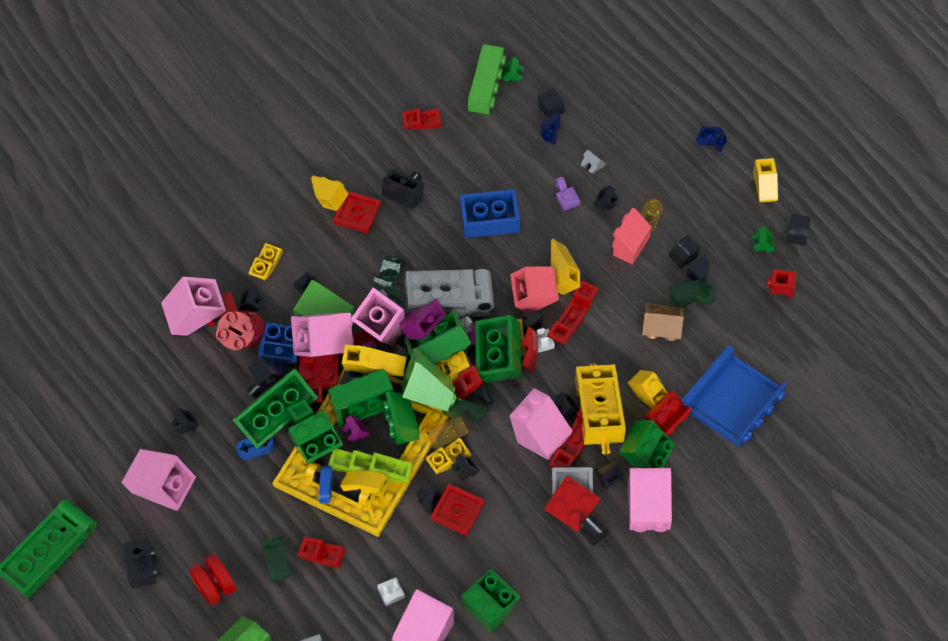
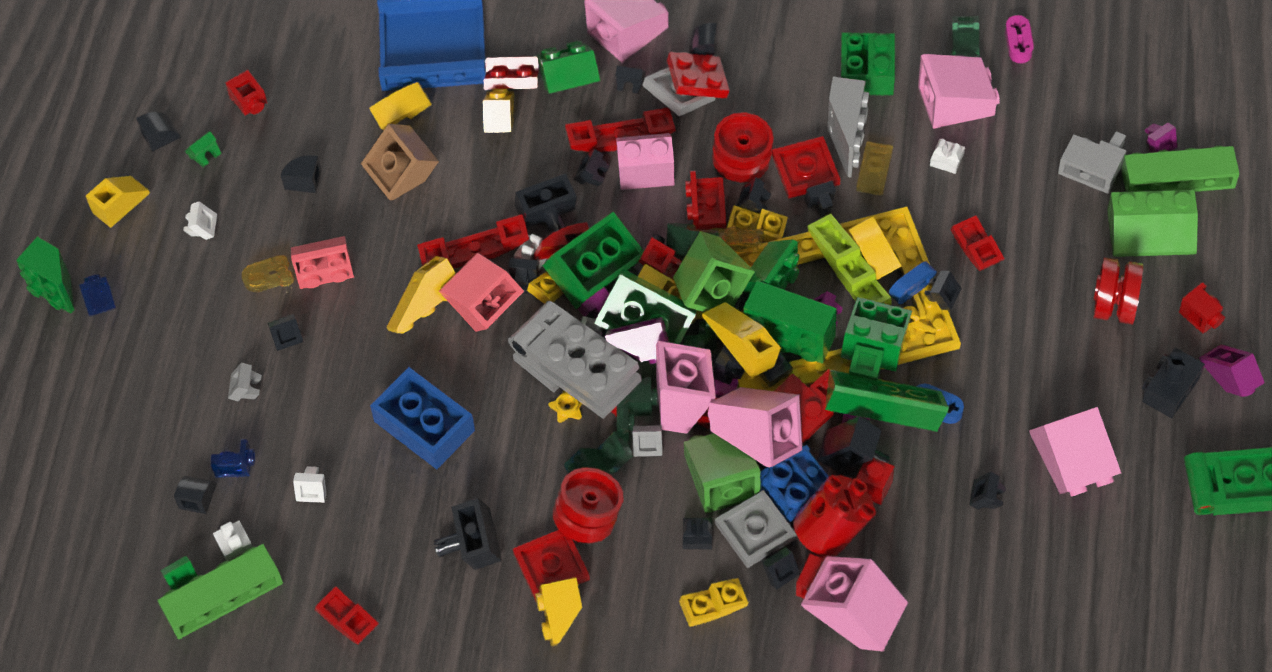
camera: 130 degrees left, 0 degrees up
clear green slope [262,536,291,582] -> none
medium lavender plate [555,177,580,211] -> none
yellow brick [575,363,626,455] -> none
black brick [669,235,700,269] -> none
clear green slope [669,280,715,307] -> none
none -> green slope [16,236,74,314]
none -> white tile [184,201,217,240]
none -> white tile [213,521,252,561]
none -> white tile [293,466,327,503]
none -> yellow slope [369,82,432,130]
none -> black brick [515,173,577,234]
none -> red wheel [553,467,623,543]
none -> red bracket [685,171,726,231]
none -> red wheel [712,112,774,183]
none -> light grey plate [715,490,796,568]
none -> light grey slope [828,77,869,178]
none -> clear yellow plate [856,142,893,195]
none -> red brick [856,457,894,505]
none -> black tile [924,271,962,311]
none -> red brick [1179,282,1225,334]
none -> magenta slope [1199,344,1264,397]

